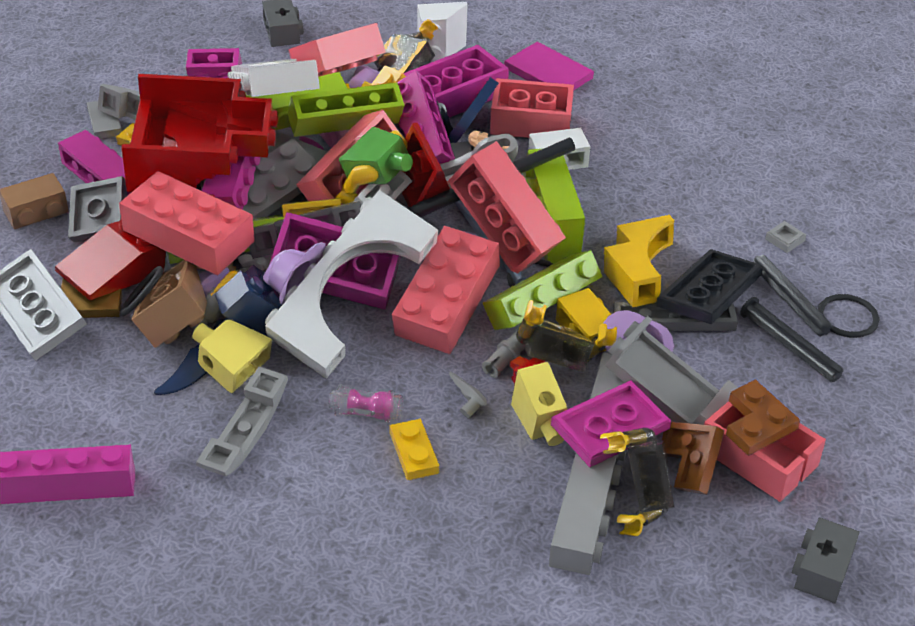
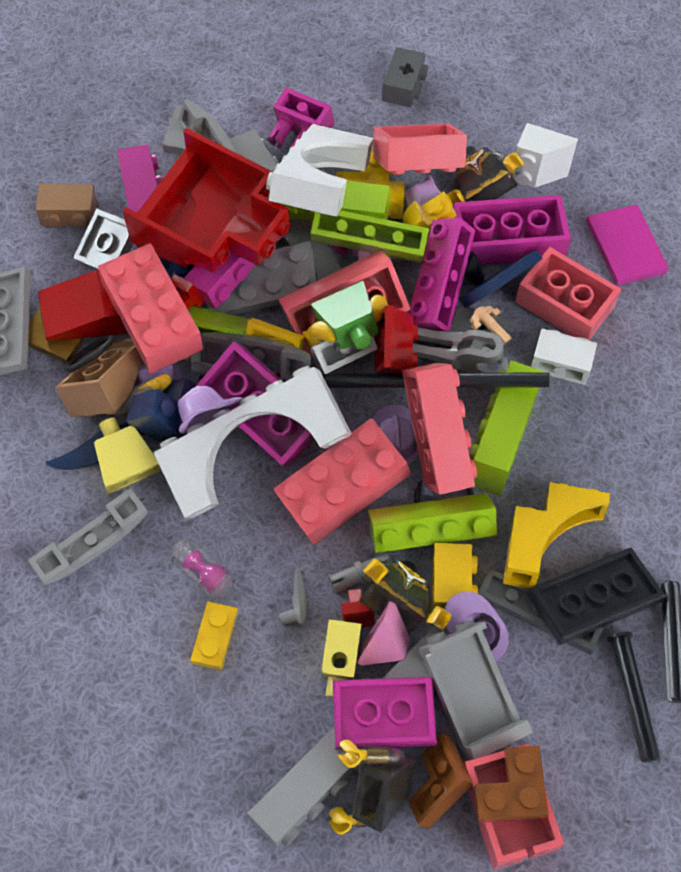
camera: 30 degrees right, 20 degrees up
none -> bright pink slope [356,601,410,666]

